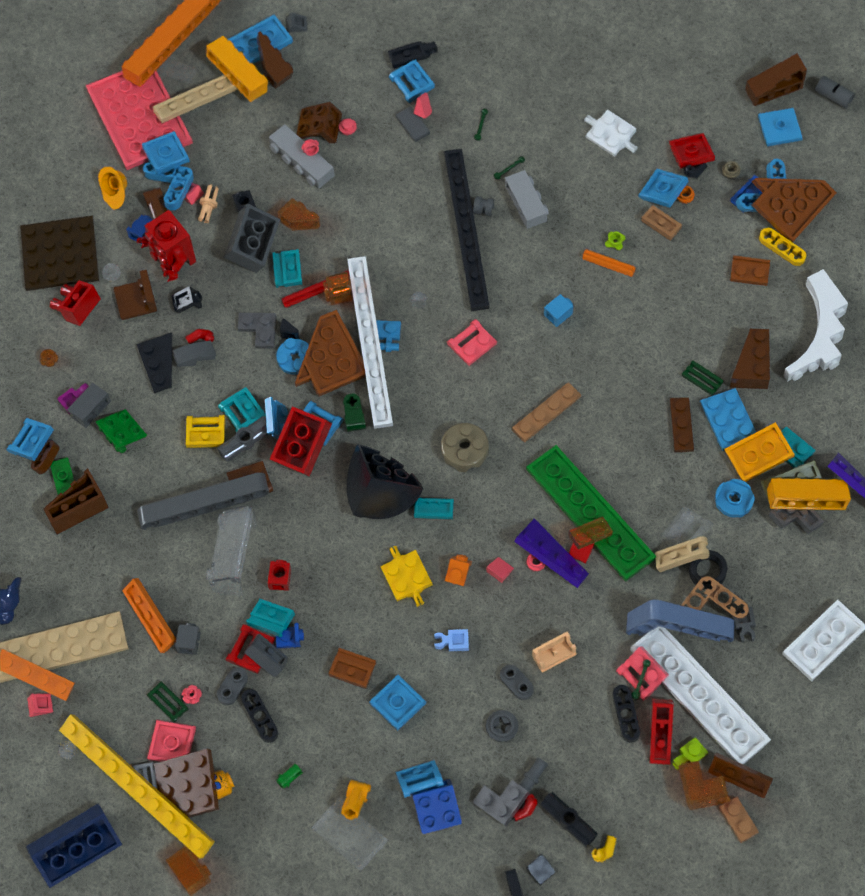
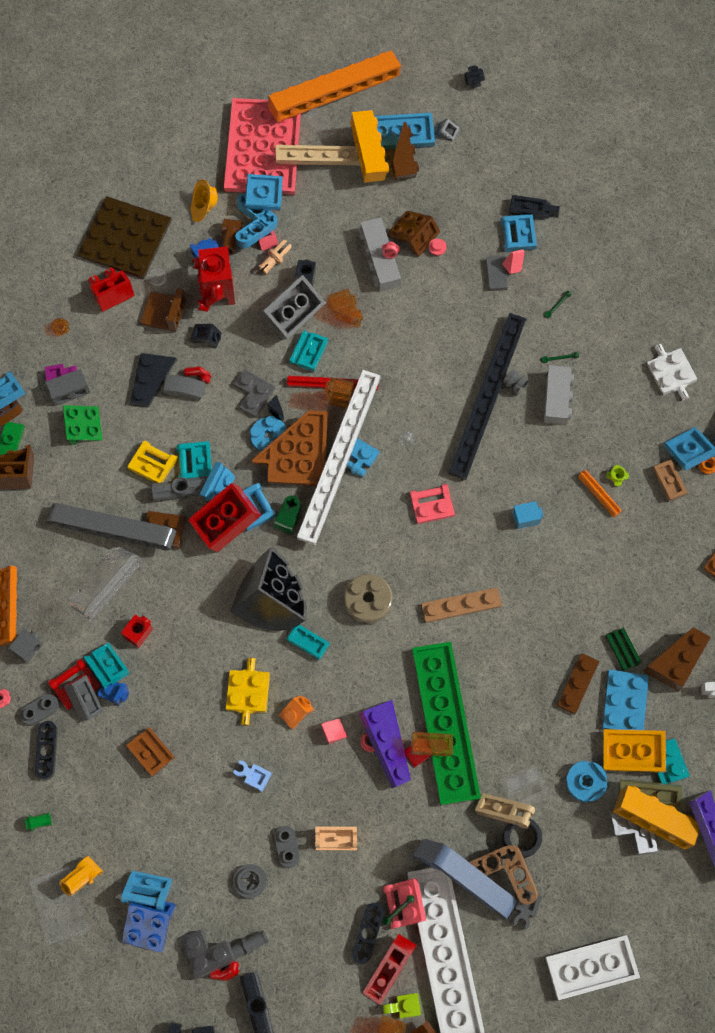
camera: 25 degrees right, 5 degrees up
dark azure plate [369,675,426,731] -> none

